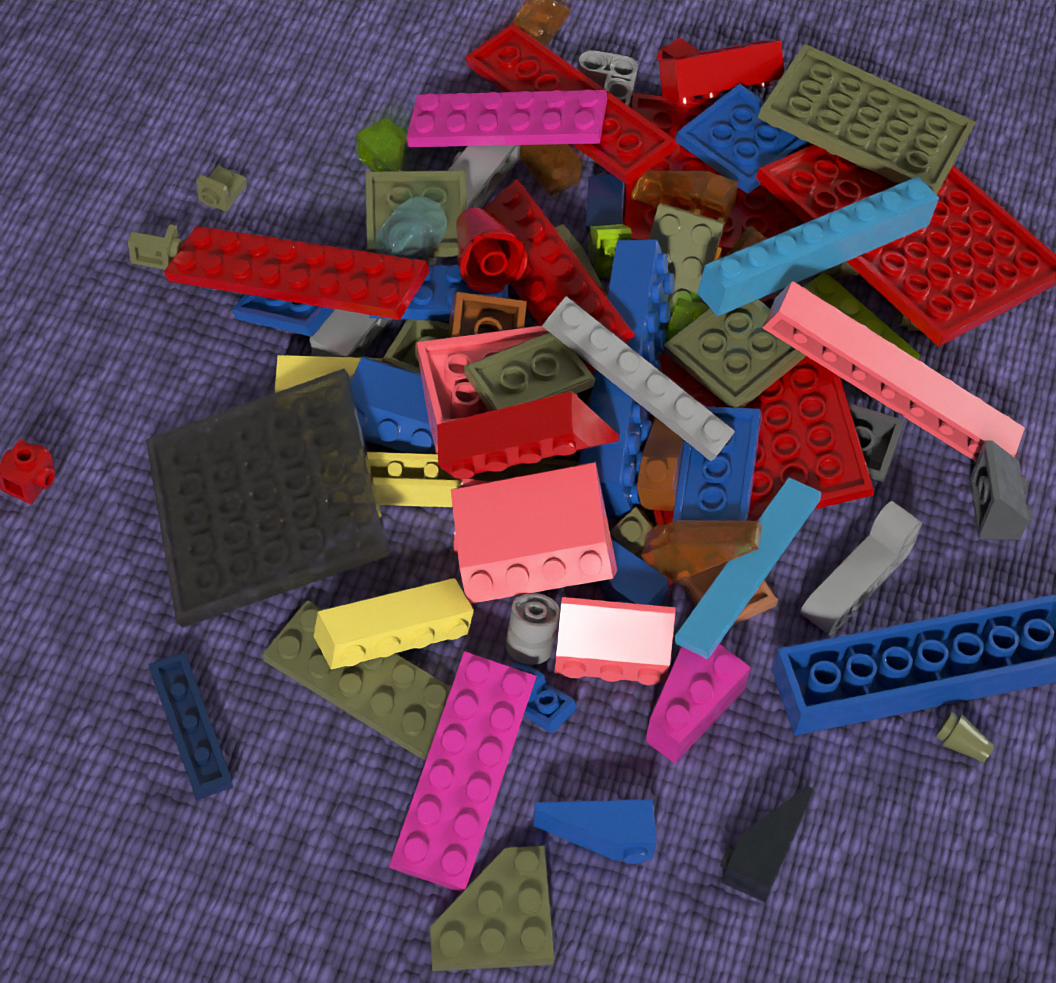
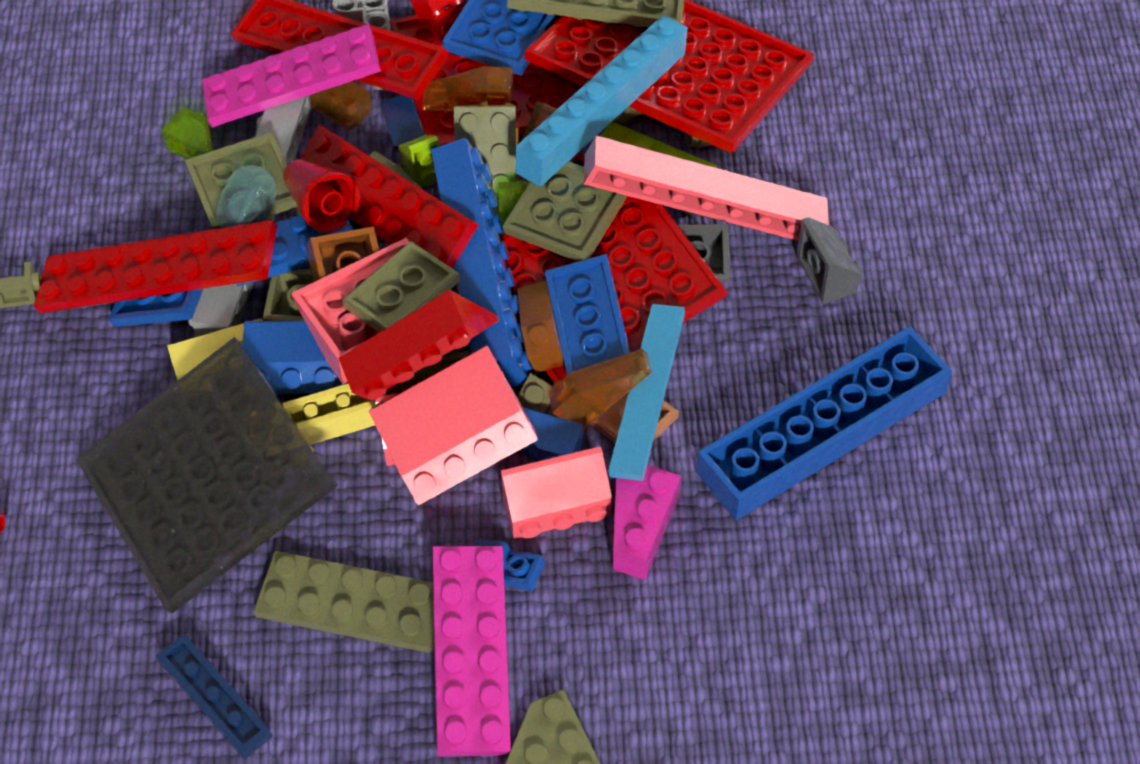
camera: 15 degrees left, 0 degrees up
olive bracket [196,166,247,212] -> none
light yellow brick [314,578,474,670] -> none
light grey wheel [505,593,560,665] -> none
blue slope [533,799,657,864] -> none
light grey plate [542,296,735,461] -> none
black slope [720,786,814,903] -> none
light grey beam [800,501,922,636] -> none
olive cone [935,711,995,763] -> none

